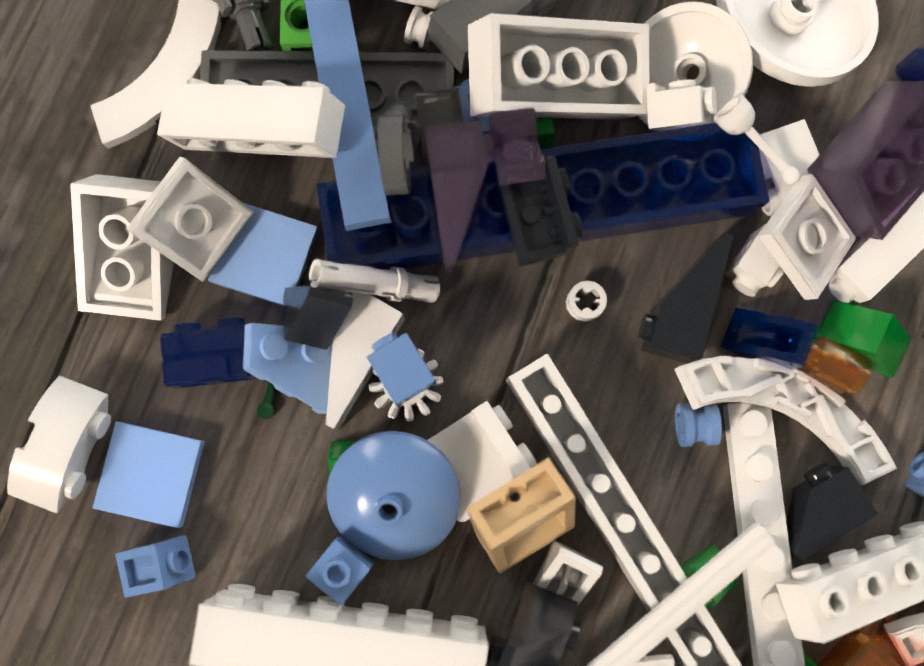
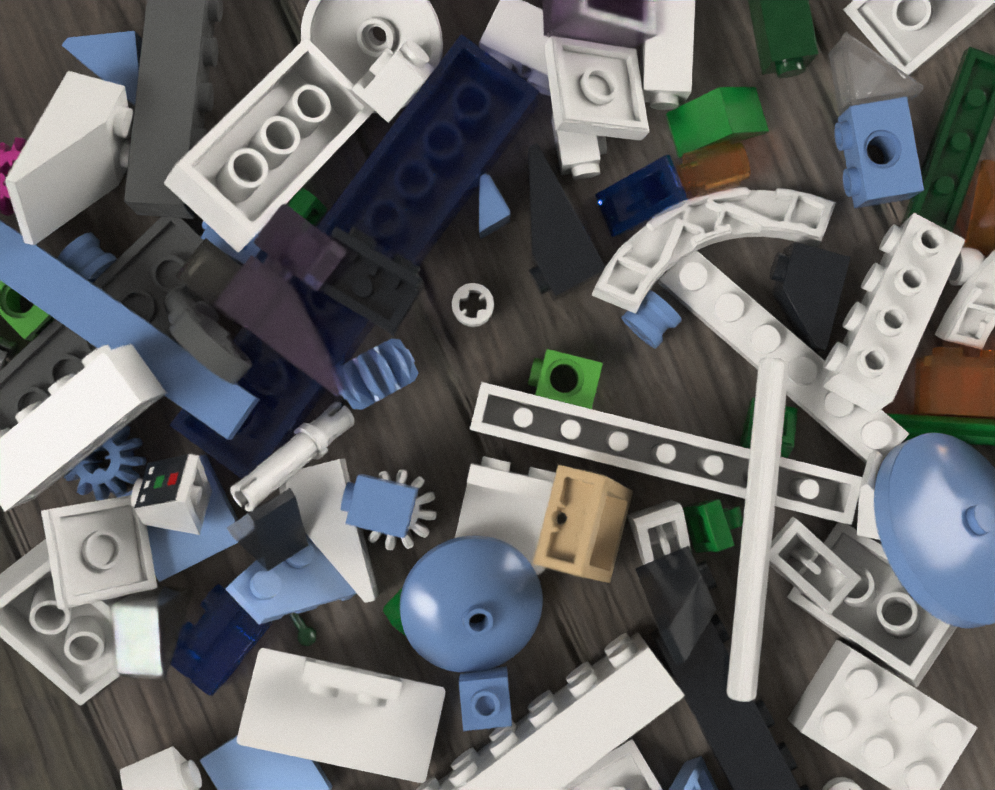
camera: 40 degrees left, 5 degrees up
white bush [404,6,433,50] -> none
white hinge [713,94,800,184] -> none
none -> medium blue wheel [57,232,117,283]
none -> medium blue gear [63,425,147,500]
none -> clear smoke slope [112,586,193,680]
none -> white slope [131,454,212,535]
none -> white bracket [237,648,446,783]
none -> medium blue gear [334,339,419,410]
none -> medium blue slope [479,173,511,239]
none -> bright green brick [528,349,603,409]
none -> green tile [682,499,744,553]

